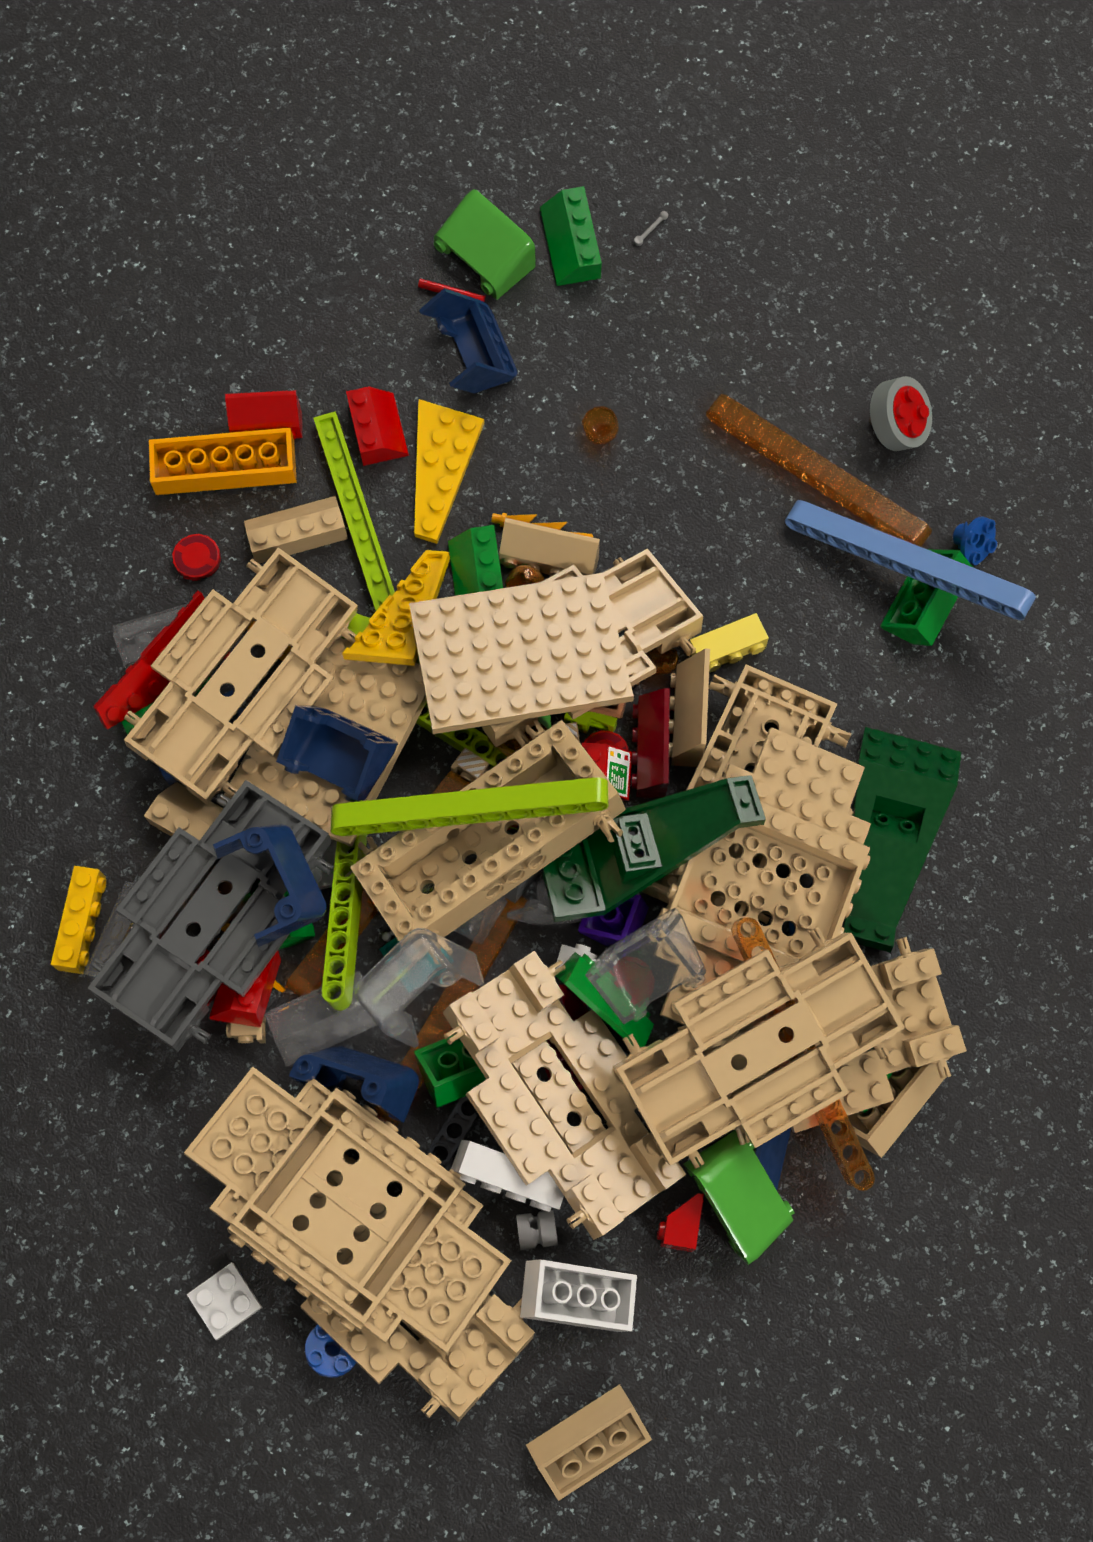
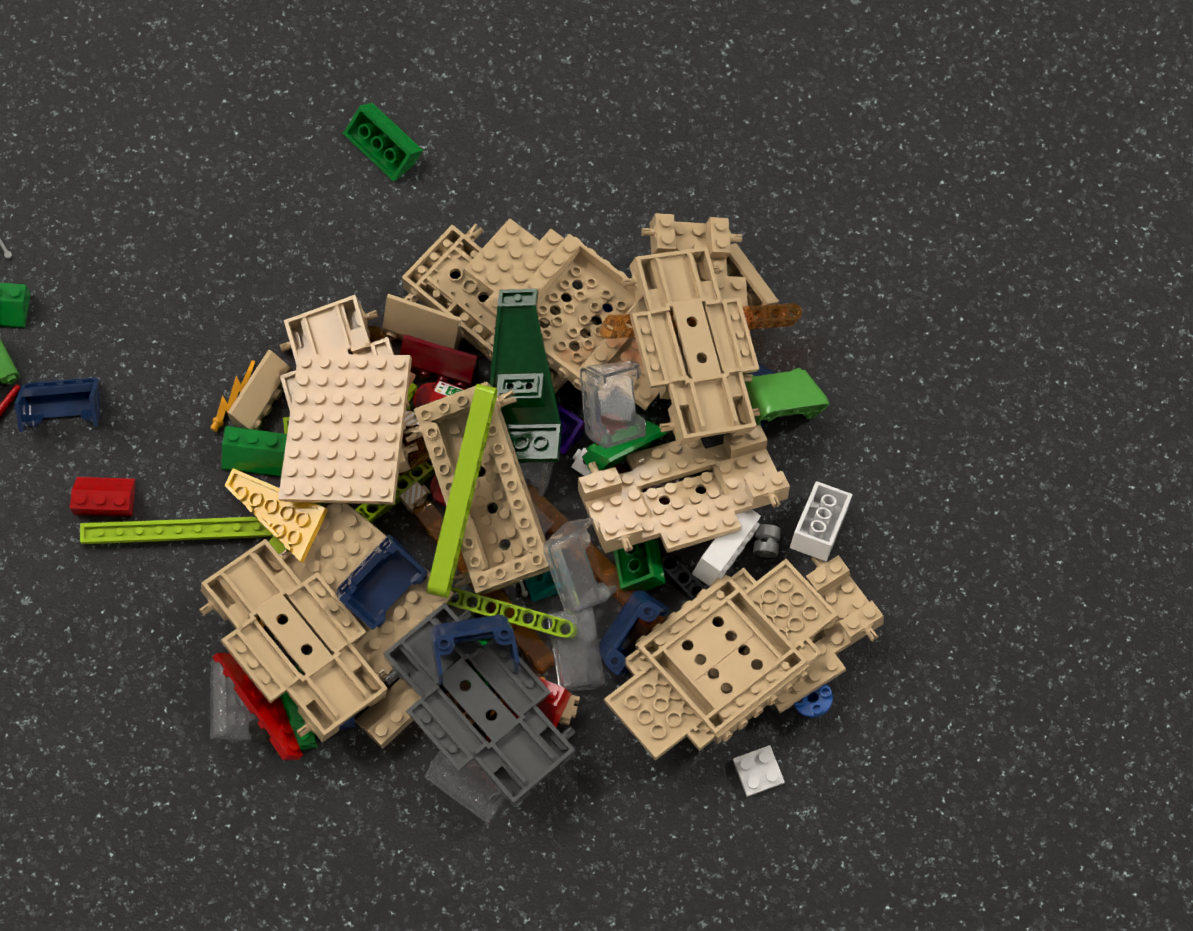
camera: 80 degrees left, 0 degrees up
yellow brick [51,866,106,974] -> none
light orange brick [149,428,297,495] -> none
red tile [172,534,221,581] -> none
red slope [225,390,303,440] -> none
tan slope [244,496,348,564] -> none
yellow wing [414,399,484,544] -> none
clear orange hair [506,565,544,588] -> none
tan slope [526,1384,652,1501] -> none
clear orange hair [582,406,619,445] -> none
red slope [657,1193,704,1252] -> none
light yellow brick [690,613,769,672] -> none
clear orange beam [706,394,932,547] -> none
medium blue beam [785,500,1036,620] -> none
dark green wing [843,727,962,953] -> none
light grey wheel [869,376,932,451] -> none
blue plate [953,517,997,565] -> none

